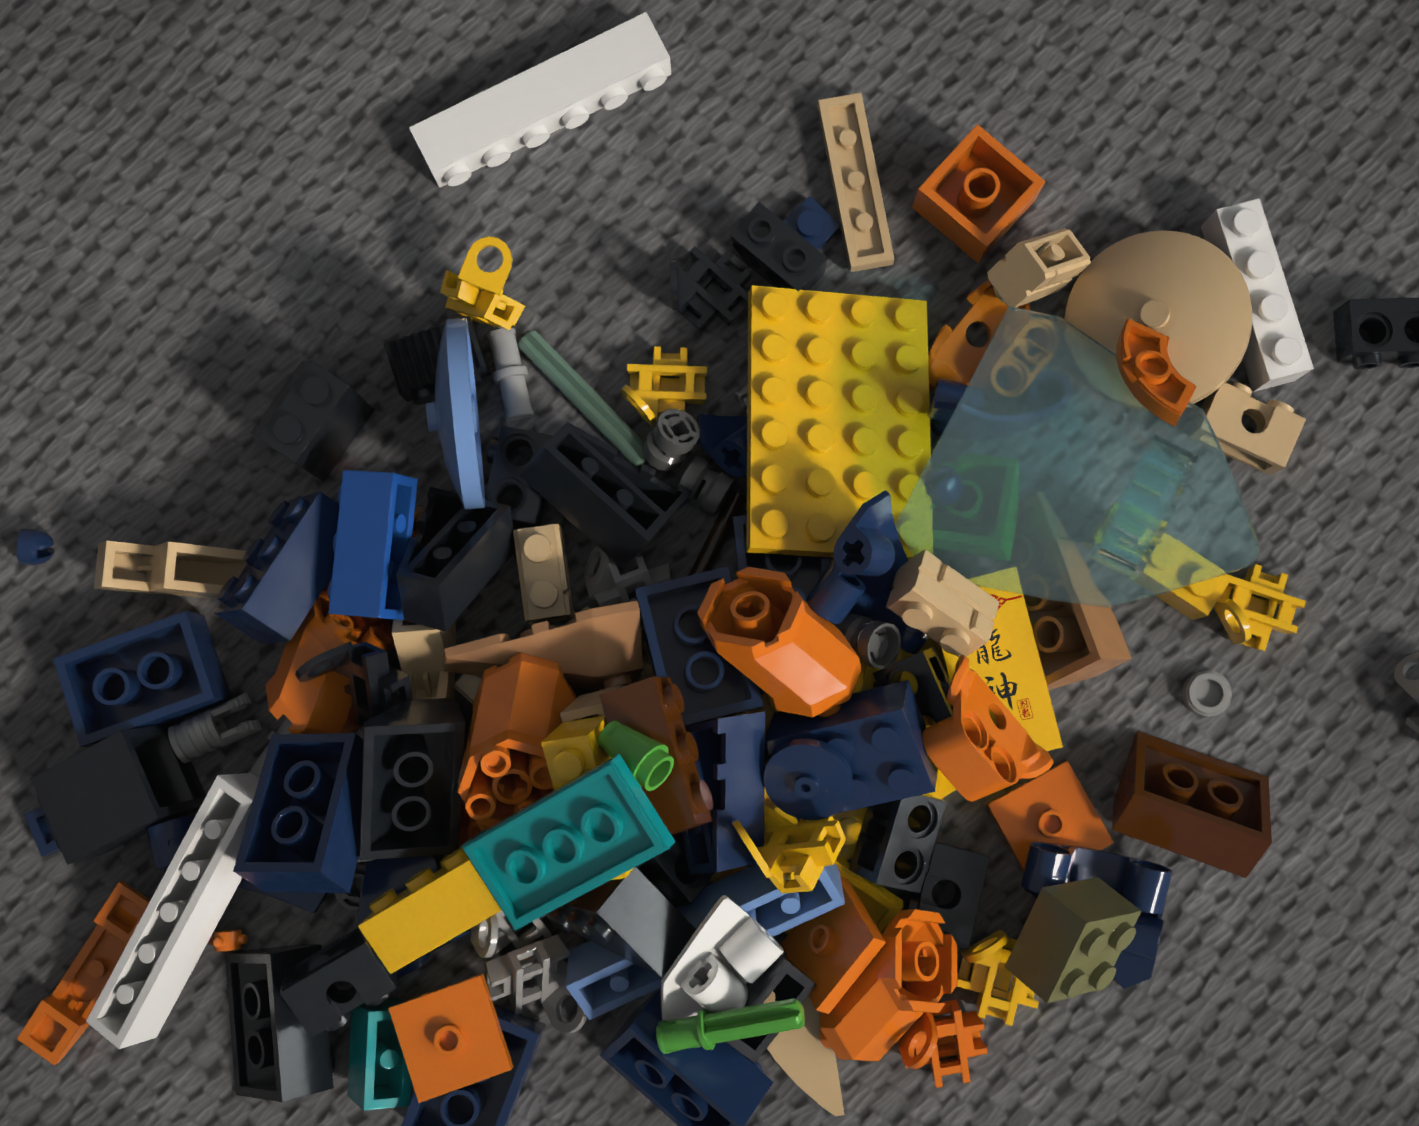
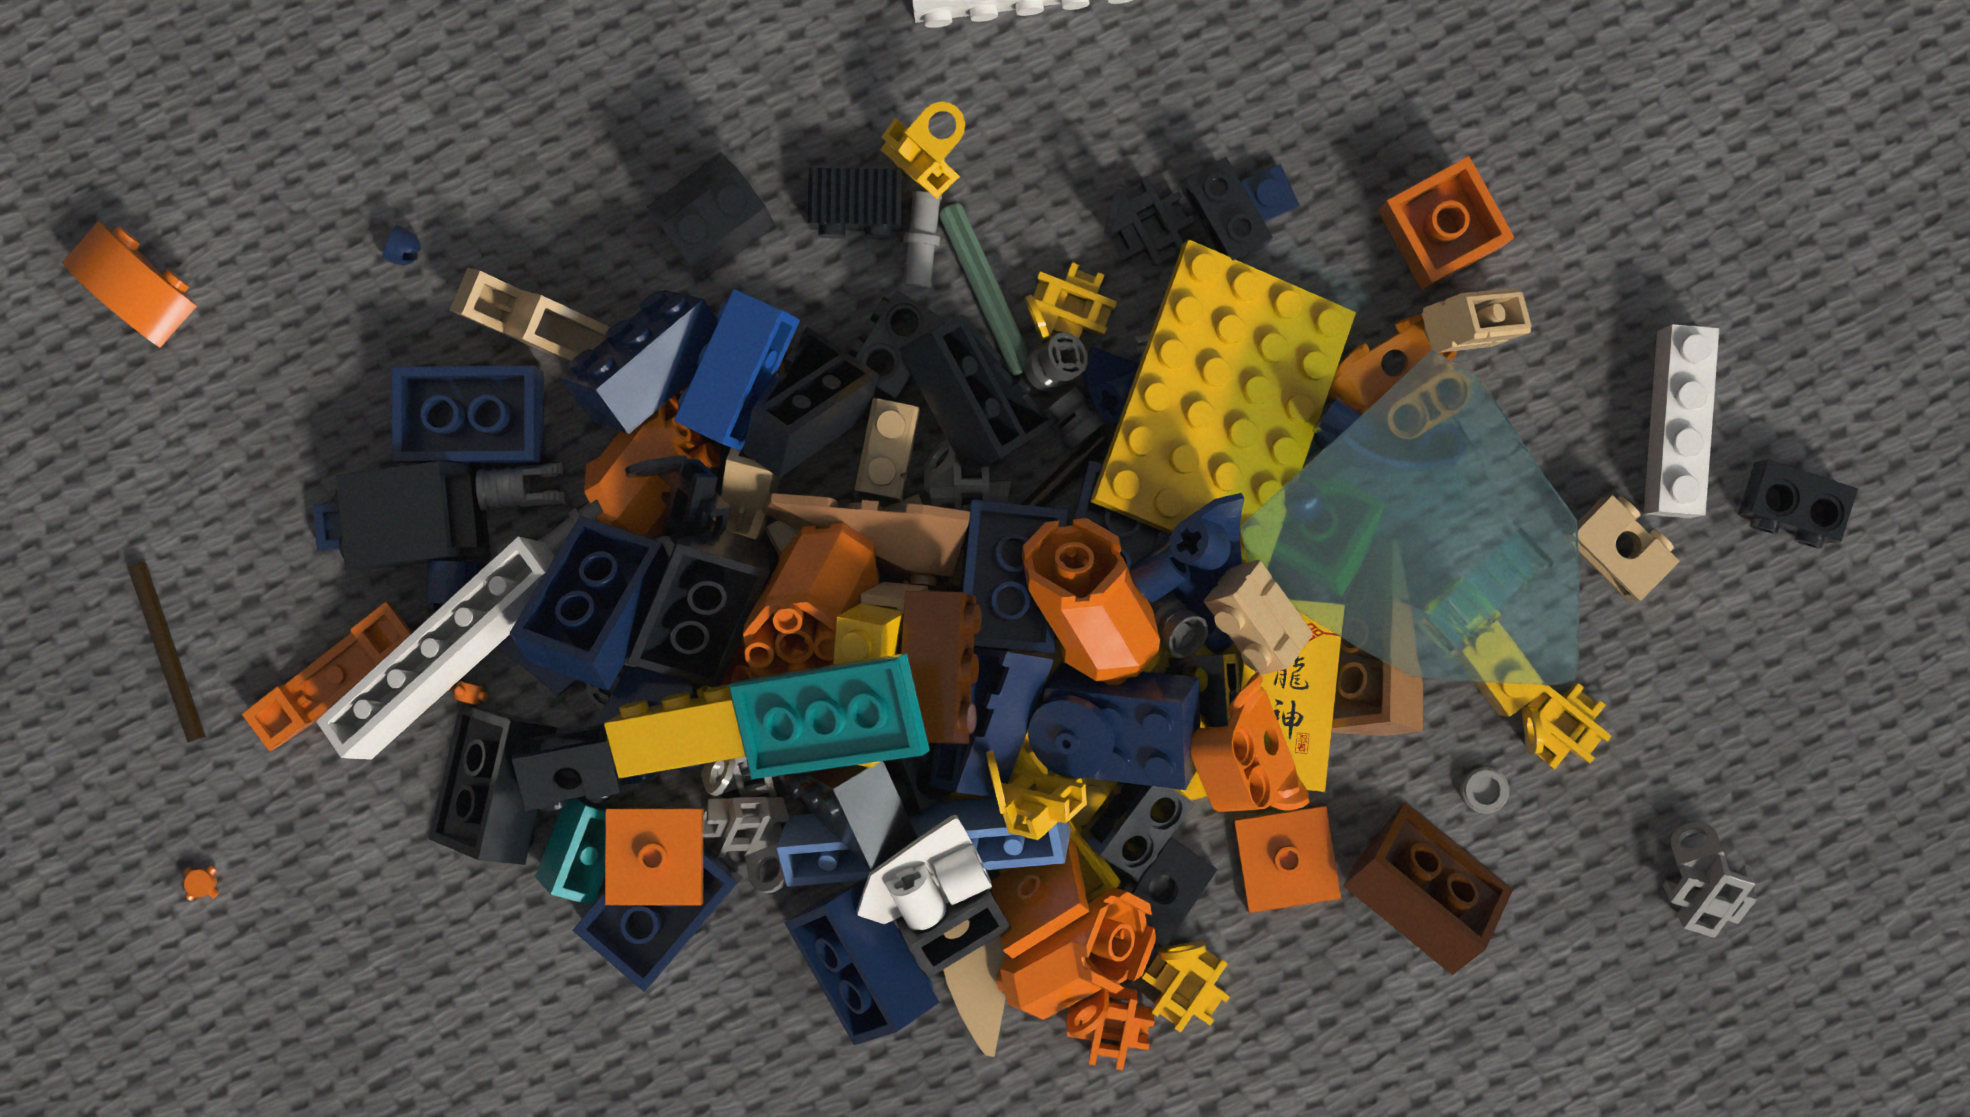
camera: 15 degrees right, 5 degrees up
medium blue dish [426,318,485,509] -> none
bright green cone [598,720,674,791] -> none
bright green axle [656,998,805,1054] -> none
tan plate [817,93,895,272] -> none
olive brick [1005,877,1142,1004] -> none
dark blue panel [1021,842,1172,989] -> none
tan dish [1064,230,1252,412] -> none
orange tile [1116,318,1197,427] -> none

